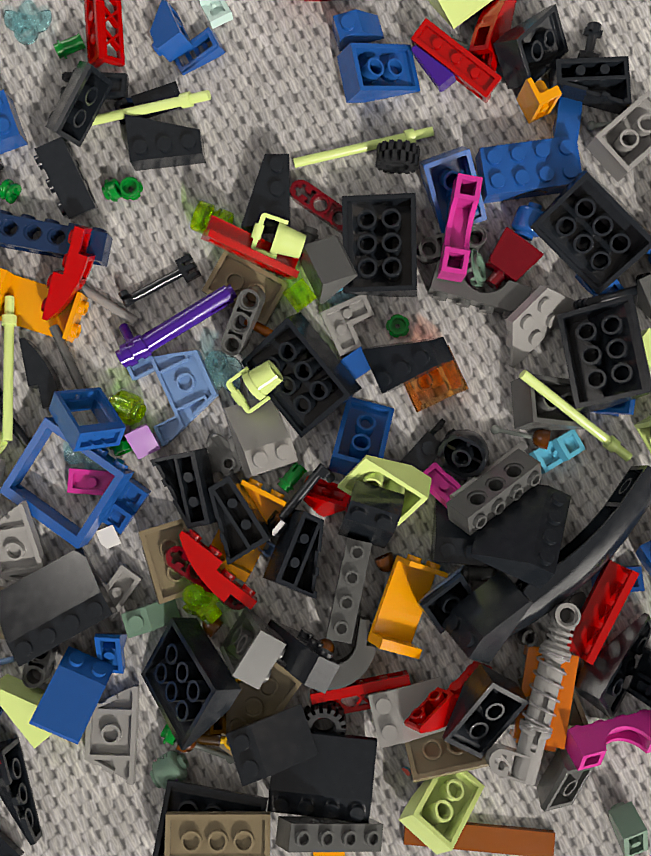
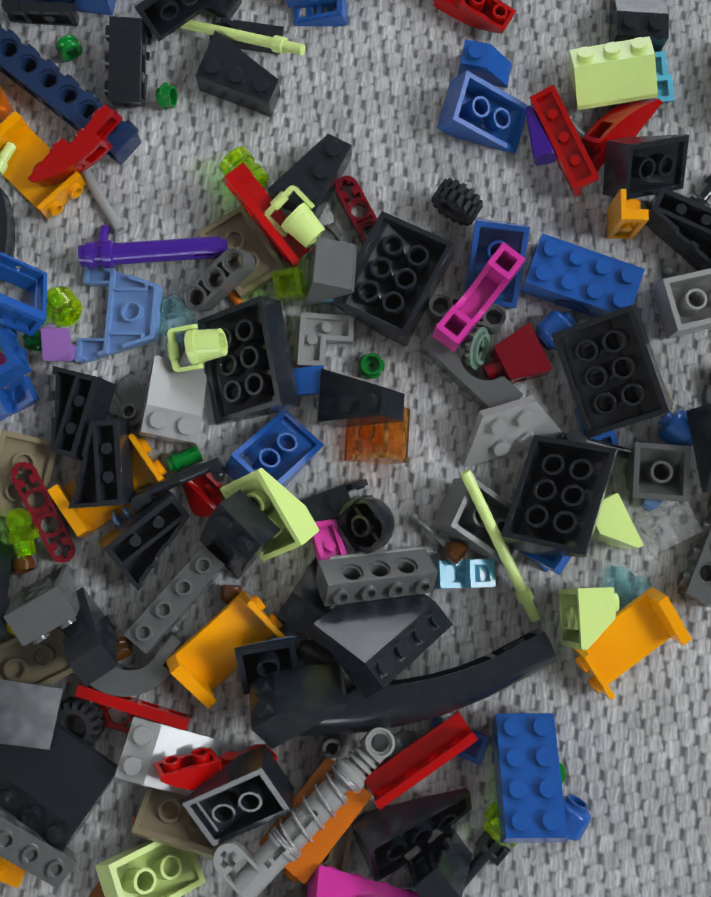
camera: 25 degrees right, 5 degrees down
dark grey bar [49,324,87,389] -> none
black hinge [118,254,201,308] -> none
green plate [119,177,143,200] -> none
red slope [179,529,257,610] -> none
yellowish green bar [293,126,434,168] -> none
blue slope [553,96,582,141] -> none

